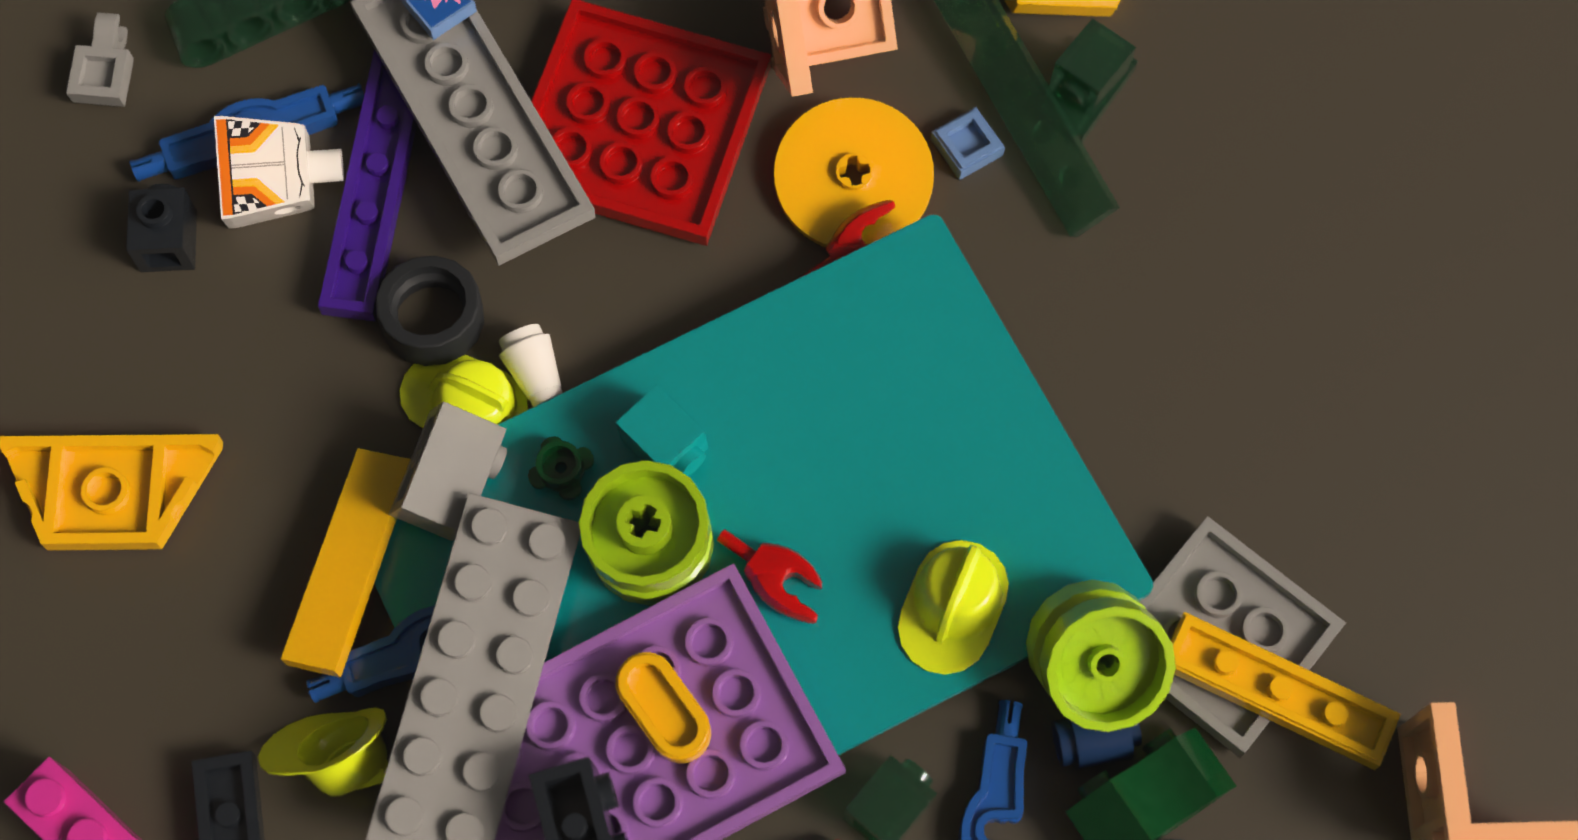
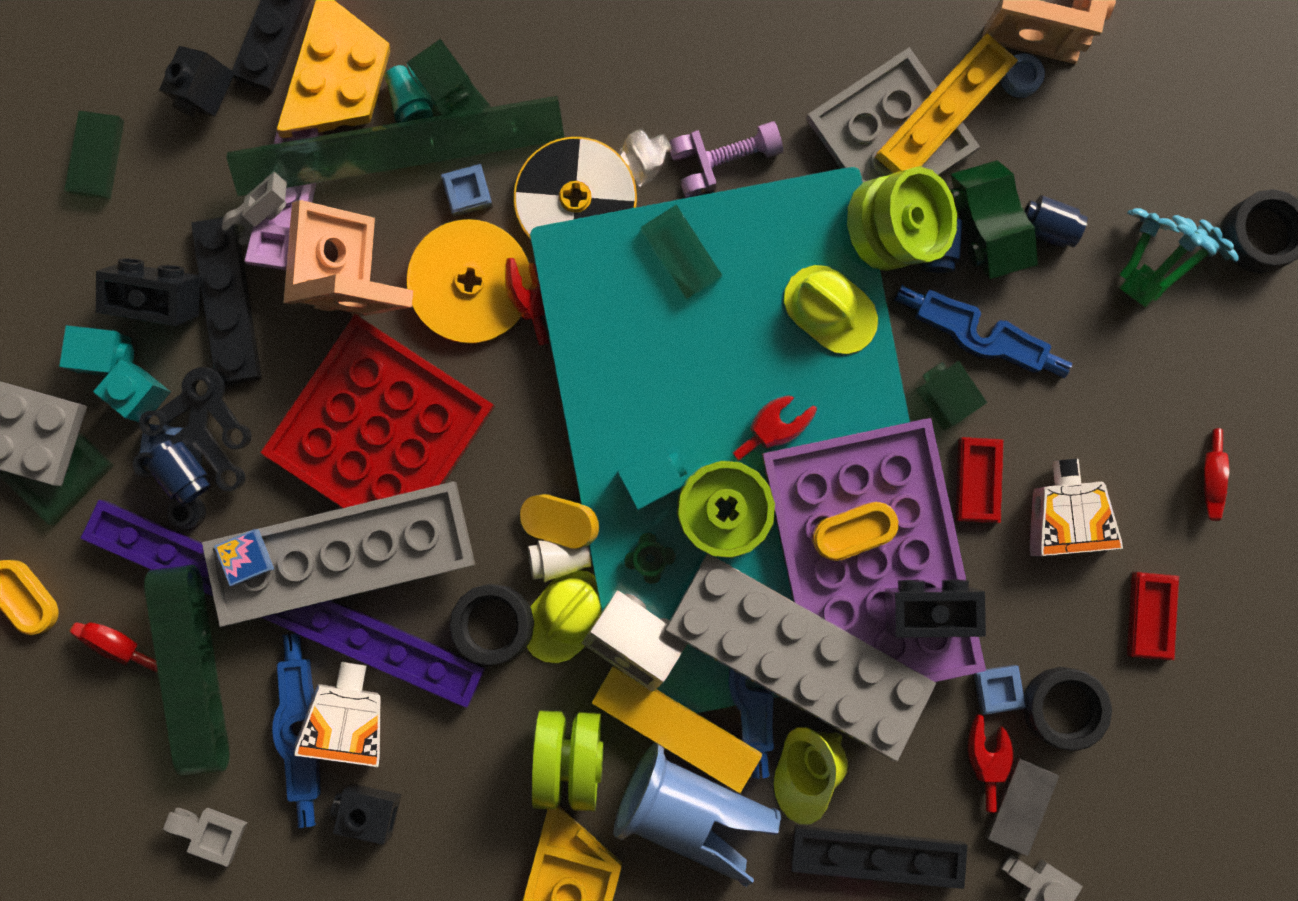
camera: 70 degrees left, 15 degrees up
none -> teal cone [384,65,433,130]
none -> piece [514,137,637,240]
none -> yellow tile [520,494,599,549]
none -> lime wheel [532,710,603,811]
none -> medium blue piece [613,743,781,887]
none -> clear tile [619,128,672,187]
none -> clear green tile [641,204,722,300]
none -> lavender bar [668,121,783,198]
none -> medium blue tile [1001,53,1045,98]

